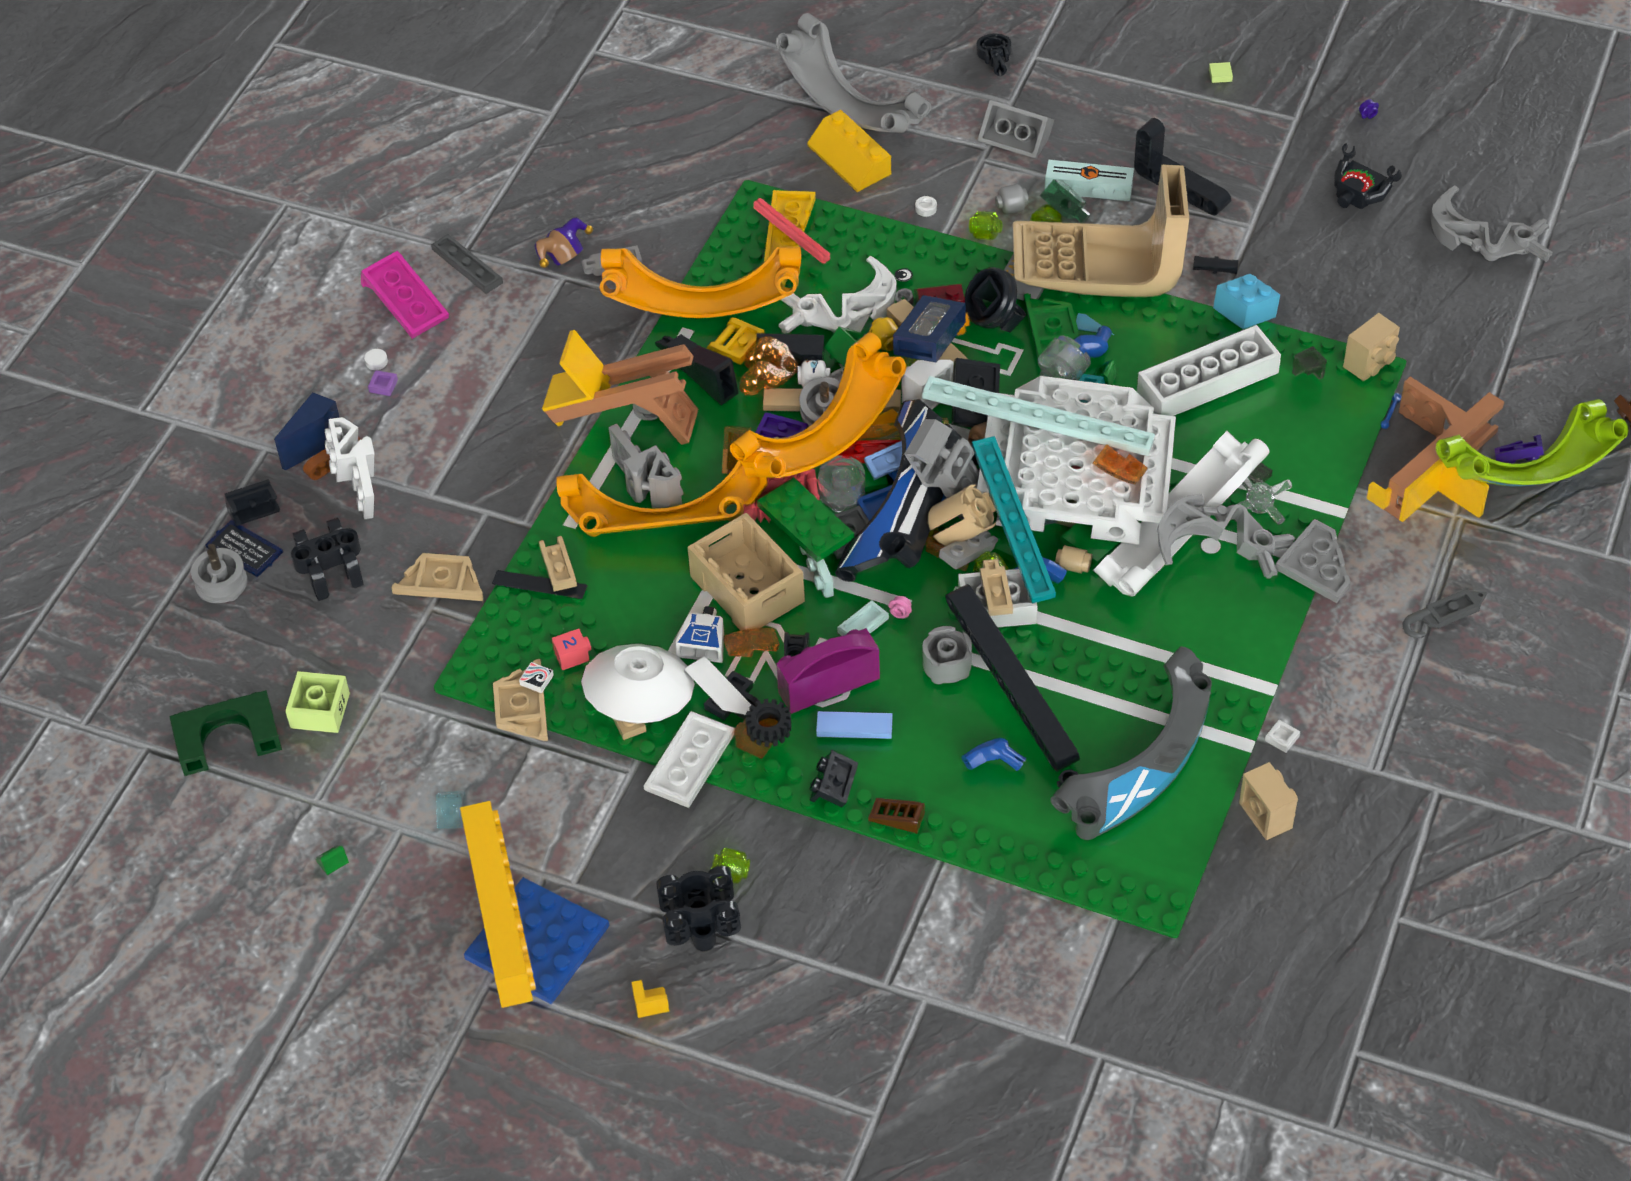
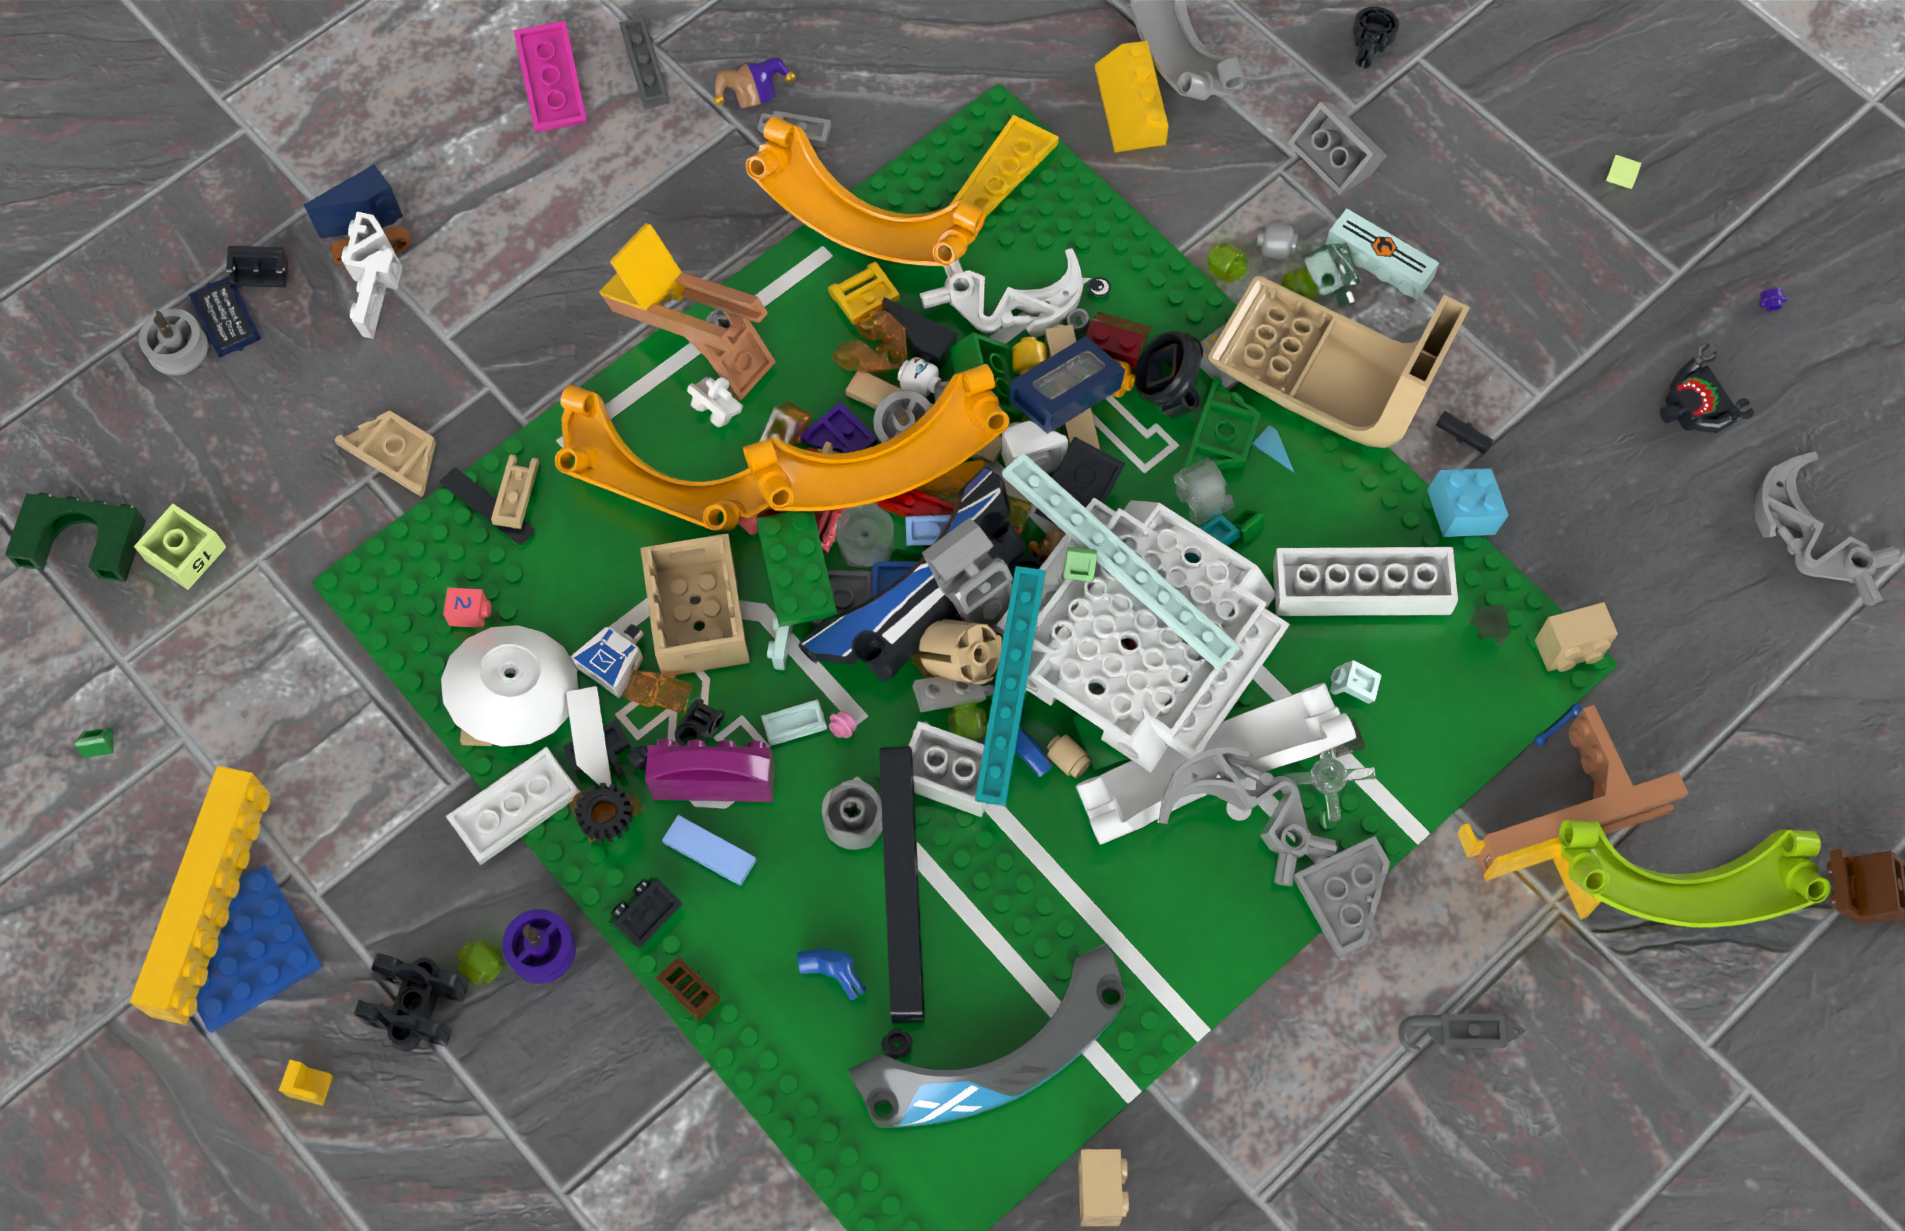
camera: 25 degrees right, 15 degrees up
black piece [291,517,364,602] -> none
white tile [364,349,388,370] -> none
medium lavender tile [368,370,398,396] -> none
clear light blue bracket [436,791,465,829] -> none
tan wing [493,659,548,741] -> none
tile [519,662,554,693] -> none
light grey piece [609,424,683,509] -> none
black piece [655,334,739,405] -> none
coral axle [753,198,830,264] -> none
white tile [915,196,937,217] -> none
tan hinge [980,559,1013,616] -> none
blue arm [1063,326,1112,361] -> none
clear orange slope [1092,445,1148,485] -> none
black beam [1134,118,1231,216] -> none
white tile [1265,720,1300,753] -> none
dark purple wing [1494,434,1544,464] -> none
none -> dark purple wheel [502,909,576,984]
none -> black plate [626,744,648,772]
none -> white hips [687,377,743,427]
none -> plate [1063,547,1097,582]
none -> light aqua bracket [1330,660,1381,704]

